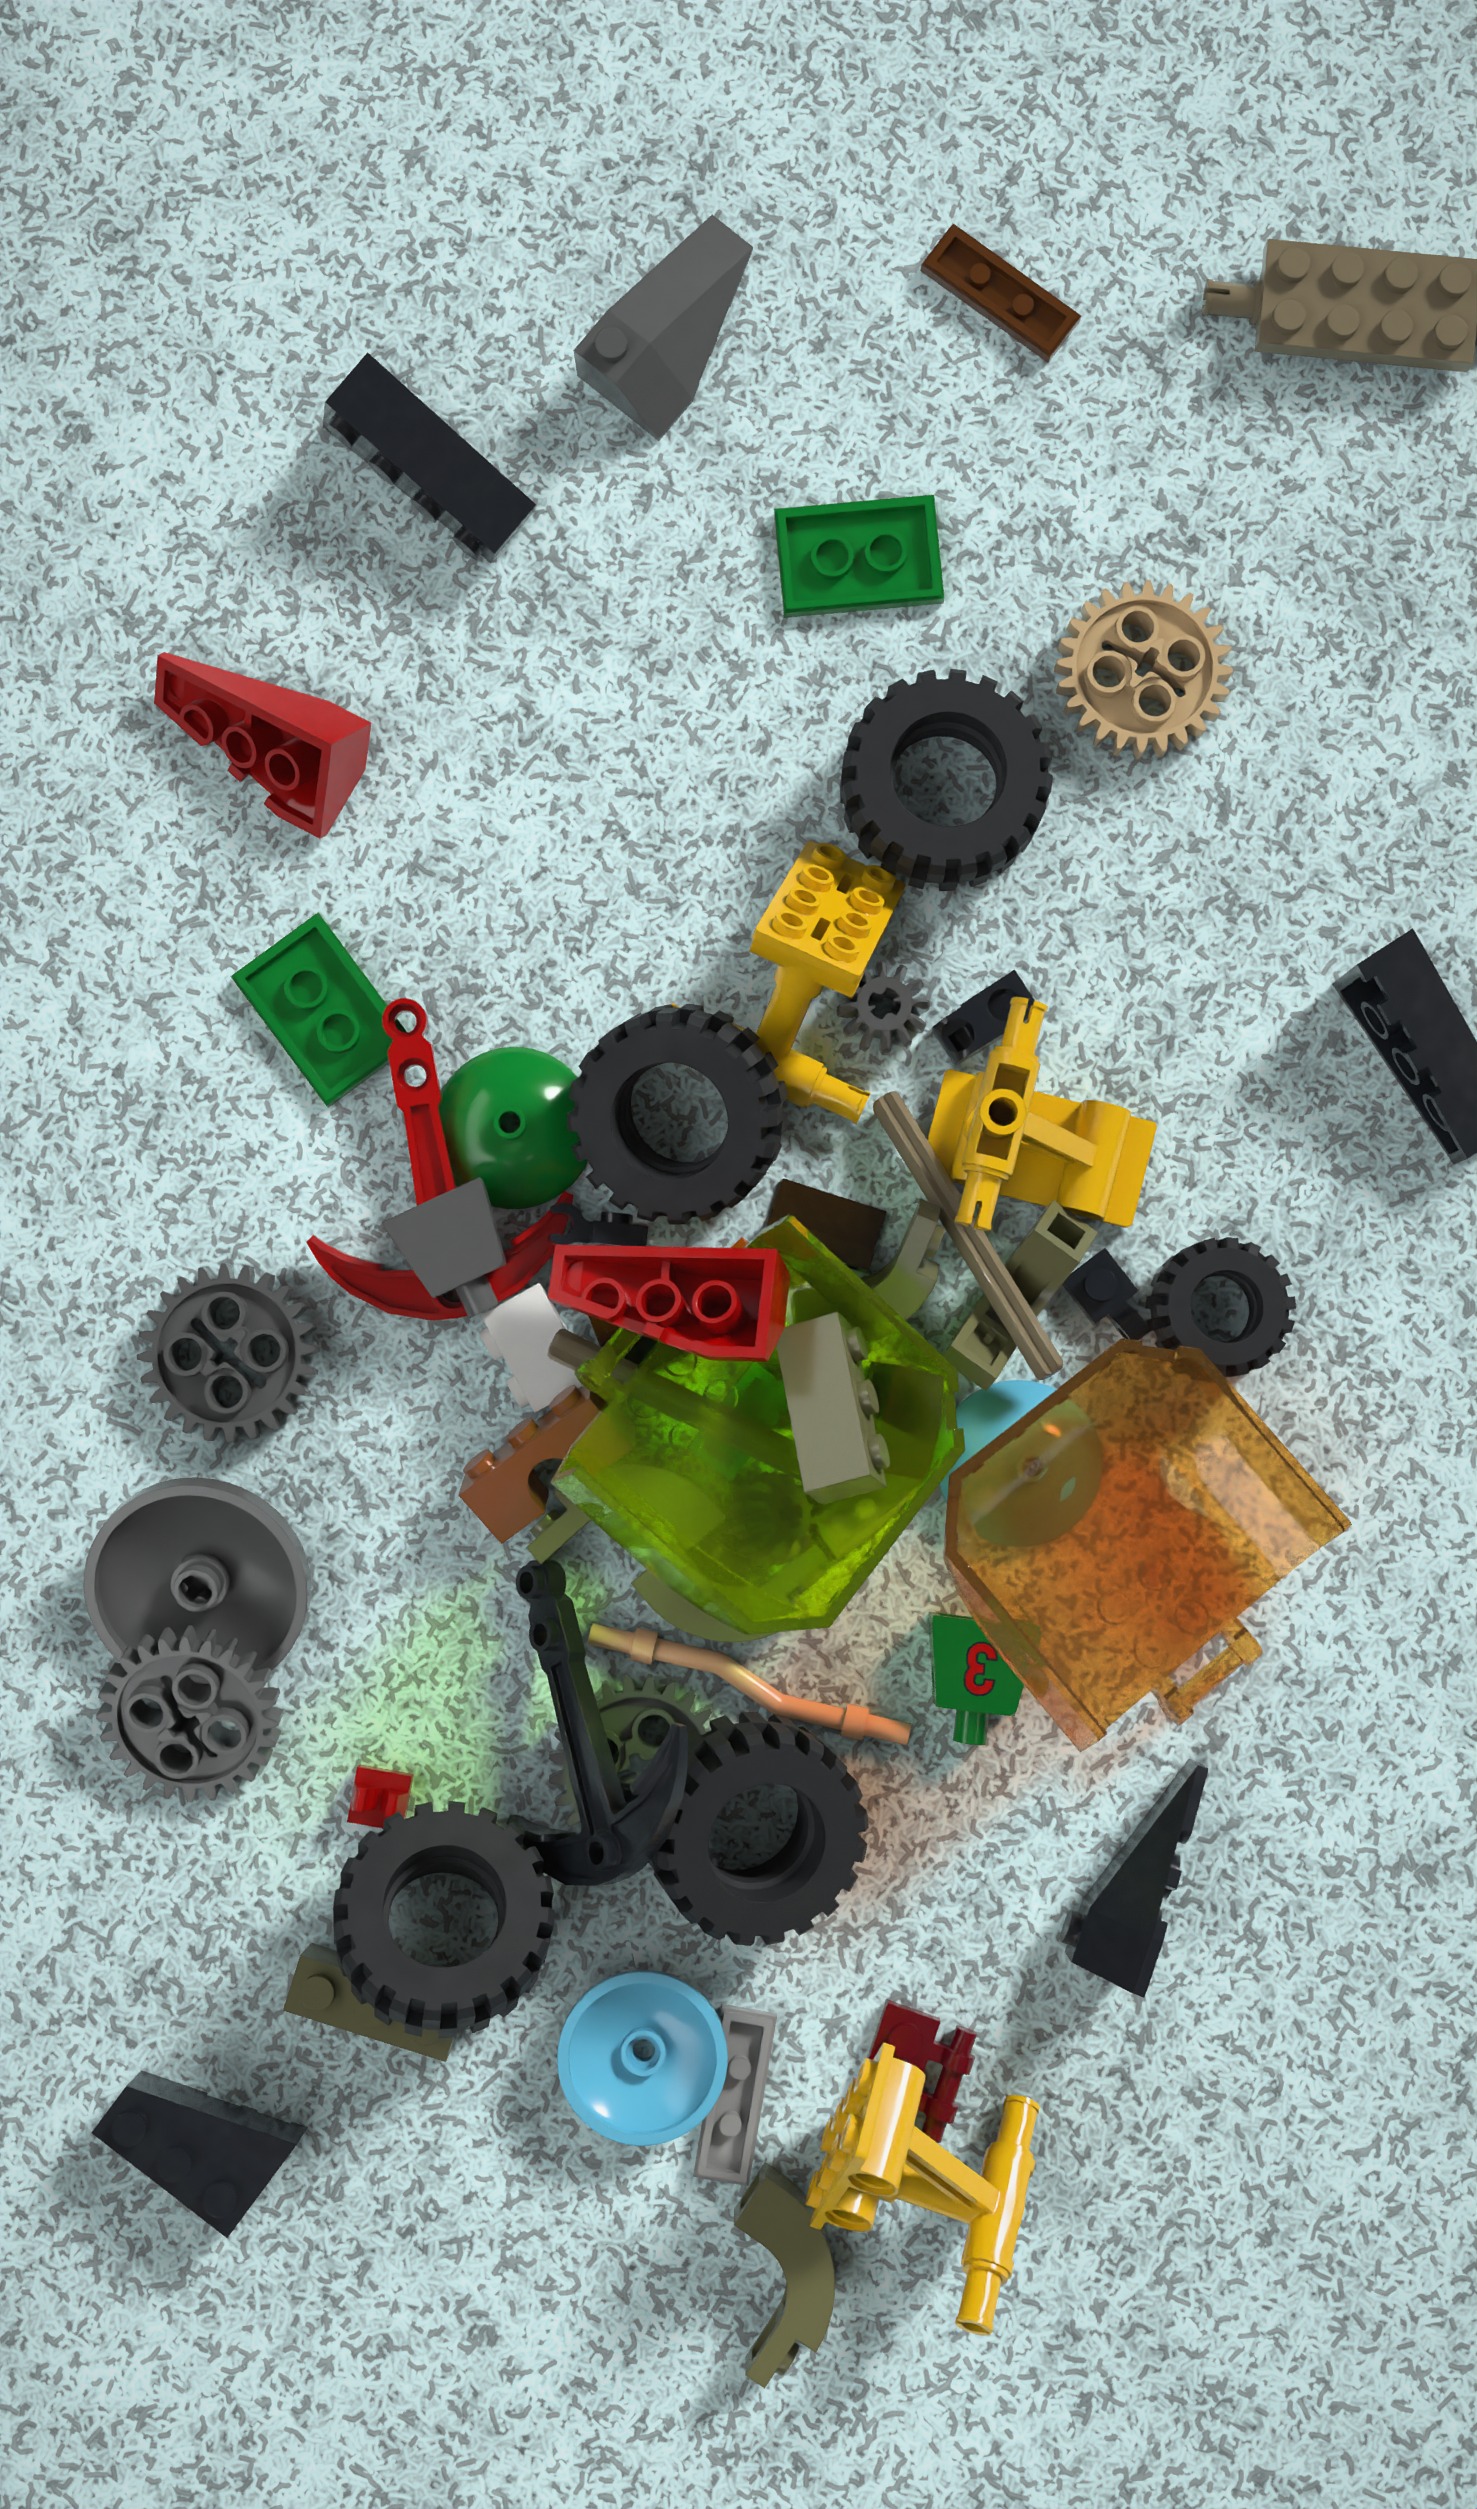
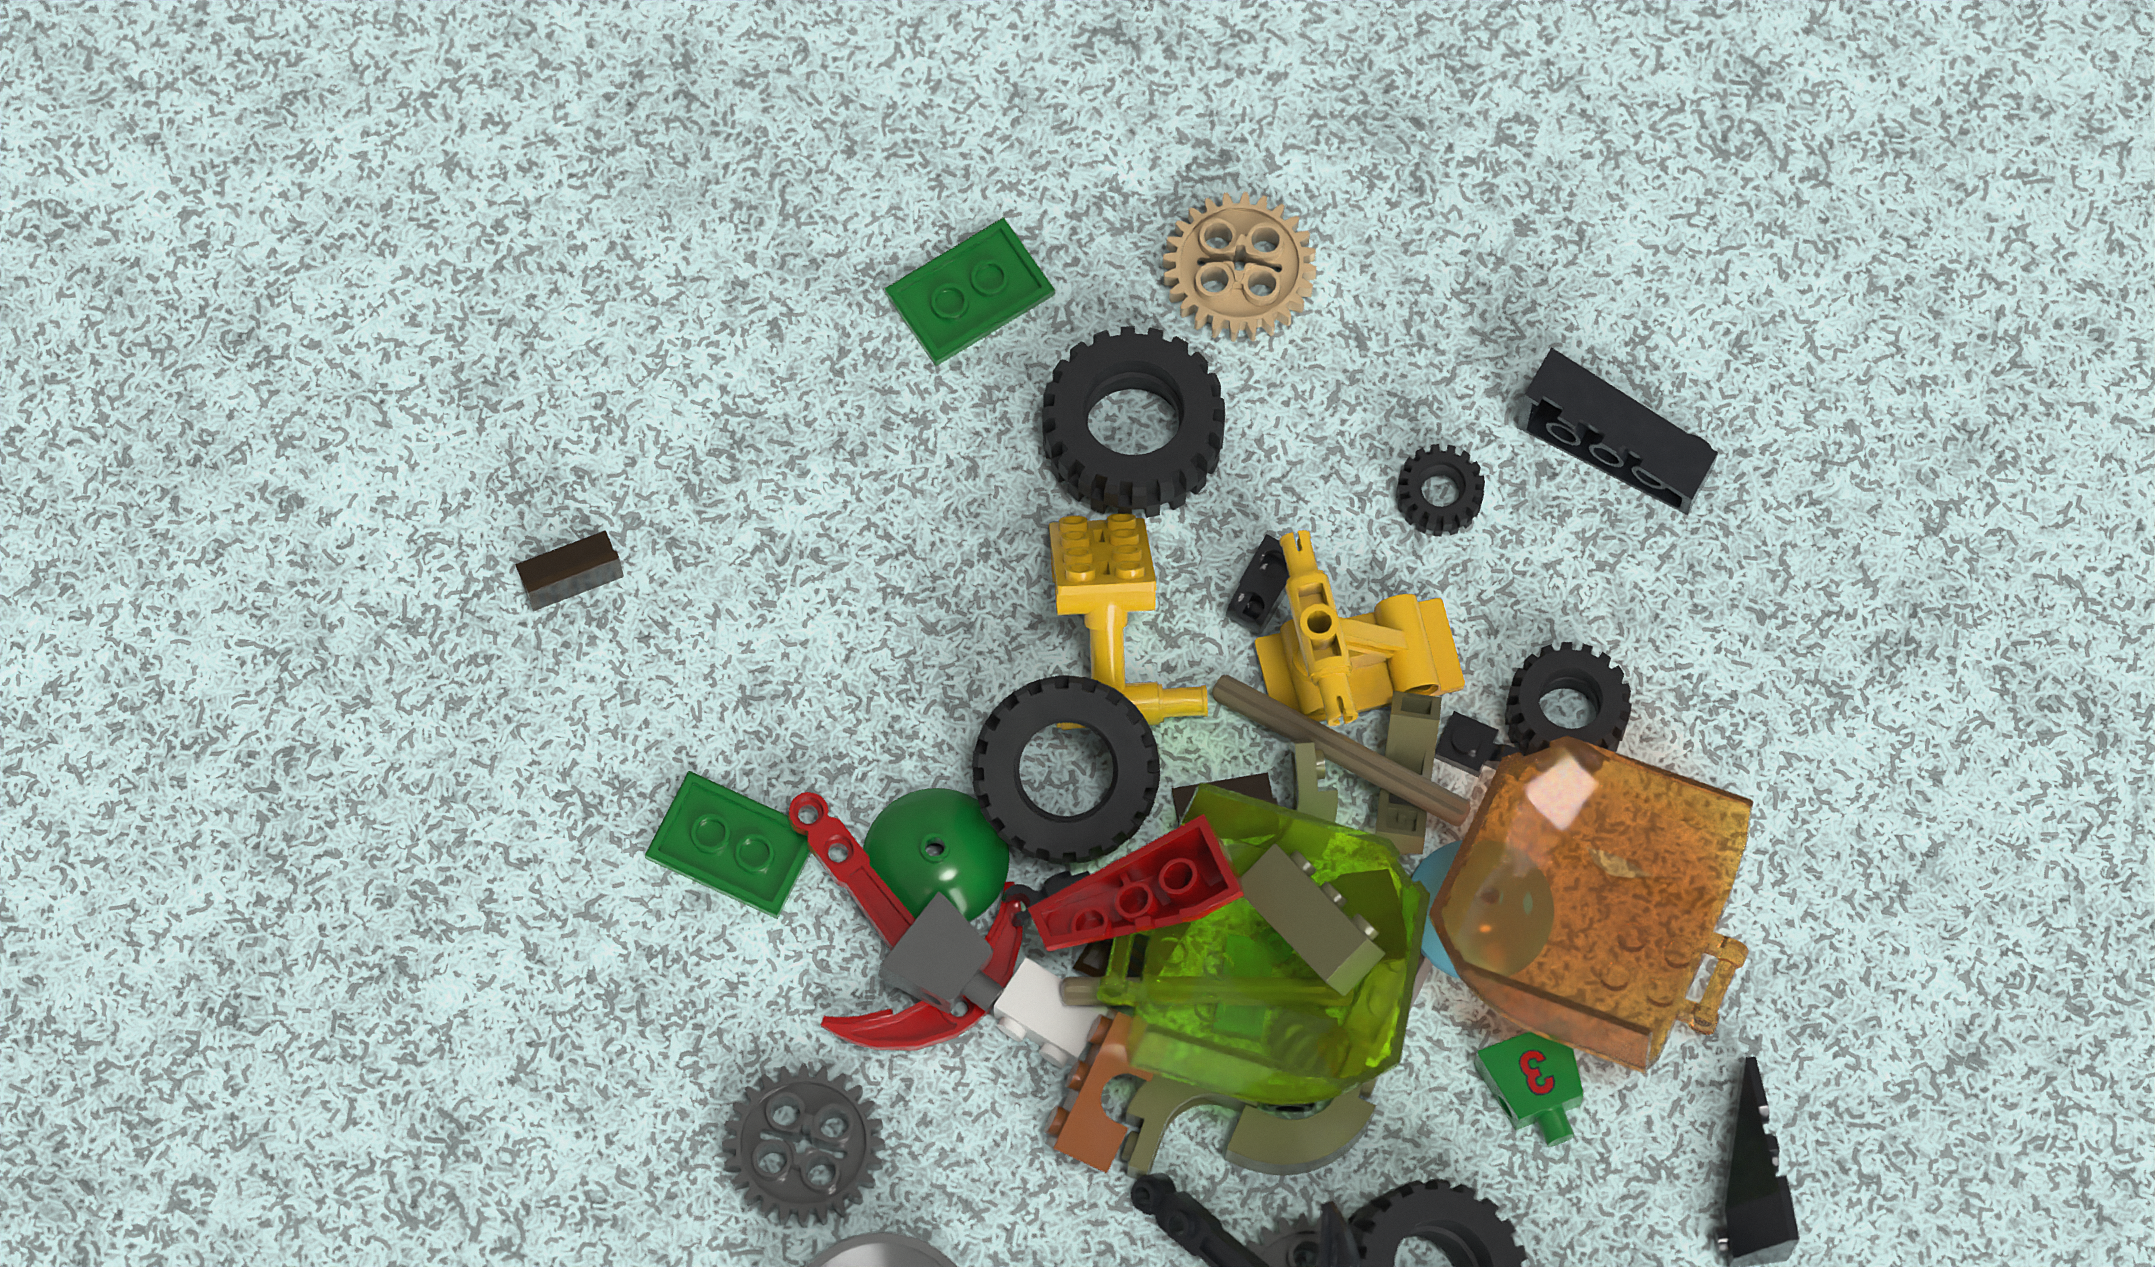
camera: 30 degrees left, 15 degrees down
red wedge [154,652,371,839] -> none
black wedge [323,352,536,563] -> none
dark grey wedge [573,215,753,441] -> none
light nougat bar [588,1623,911,1745] -> none
dark grey gear [836,961,930,1055] -> none
reddish brown tile [920,224,1081,363] -> none
none -> dark brown panel [515,530,624,611]
none -> black tyre [1396,444,1485,537]

